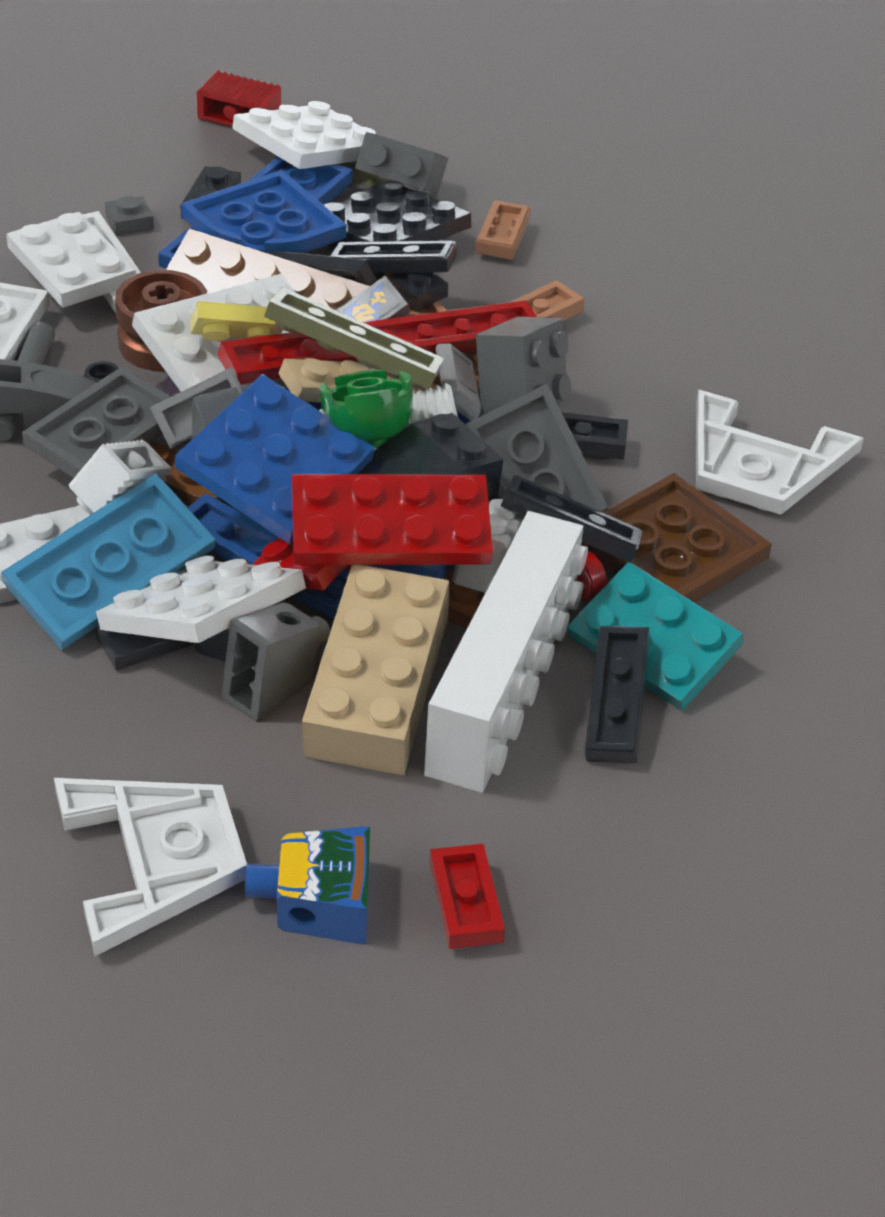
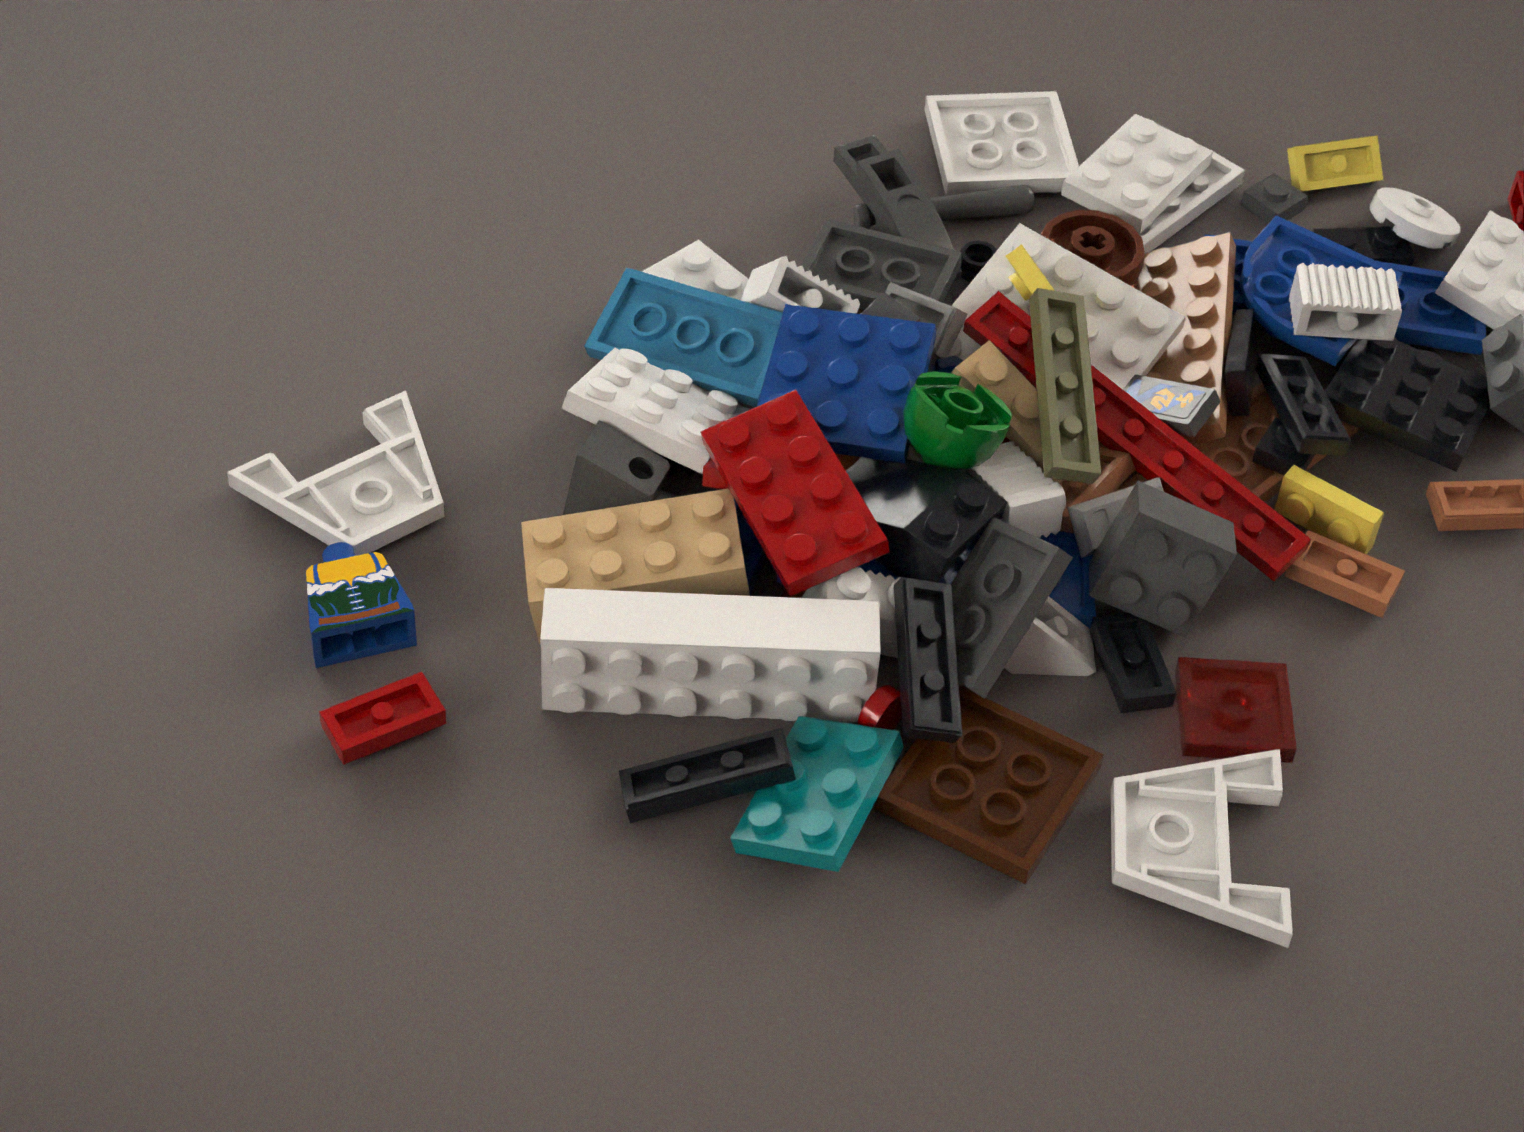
camera: 70 degrees right, 5 degrees up
none -> clear red plate [1175,657,1297,763]
none -> light yellow plate [1274,465,1384,554]
none -> light yellow plate [1287,135,1383,192]
none -> white brick [1289,263,1402,341]
none -> white plate [1370,187,1460,249]

